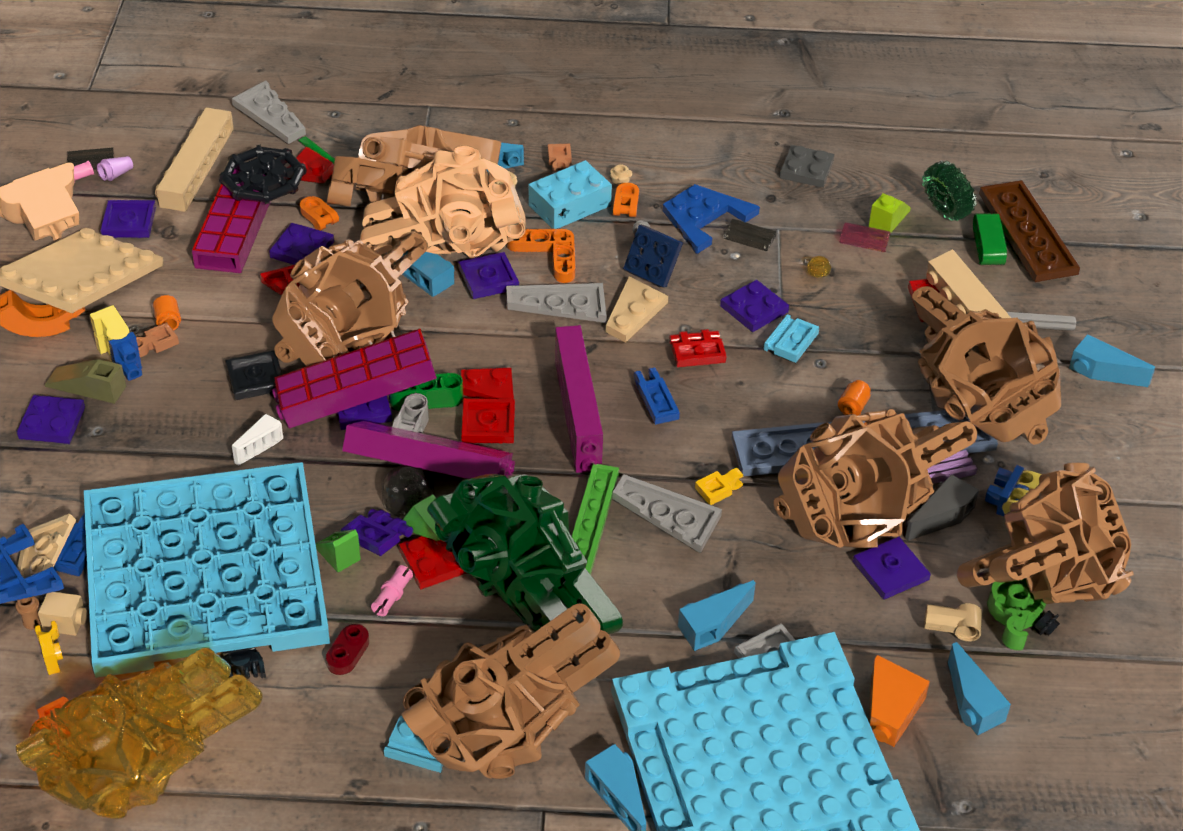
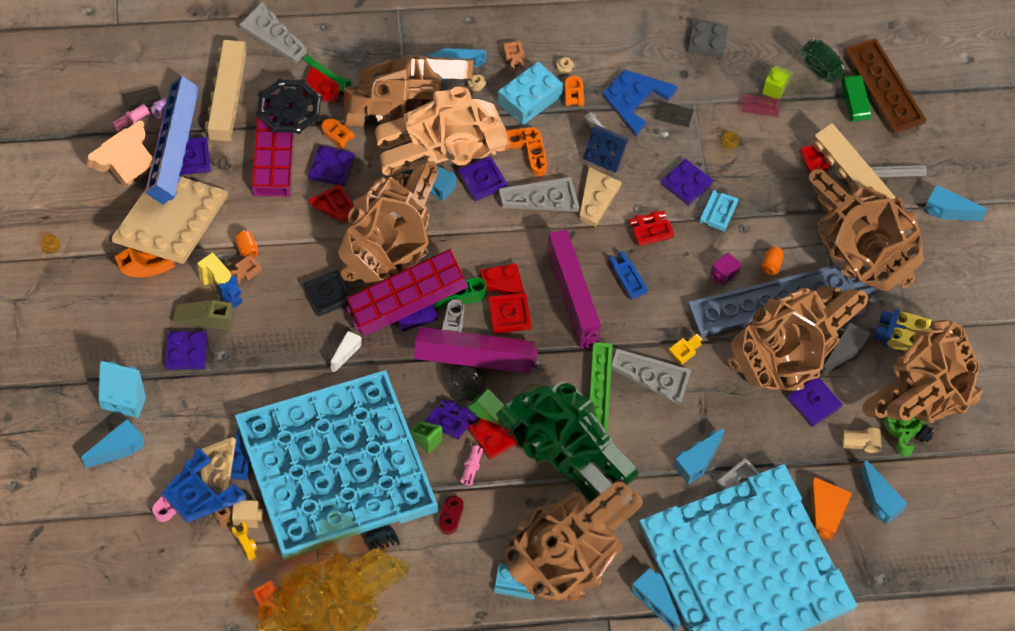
camera: 10 degrees left, 15 degrees up
none -> brick [145,76,199,204]
none -> magenta brick [710,252,742,286]

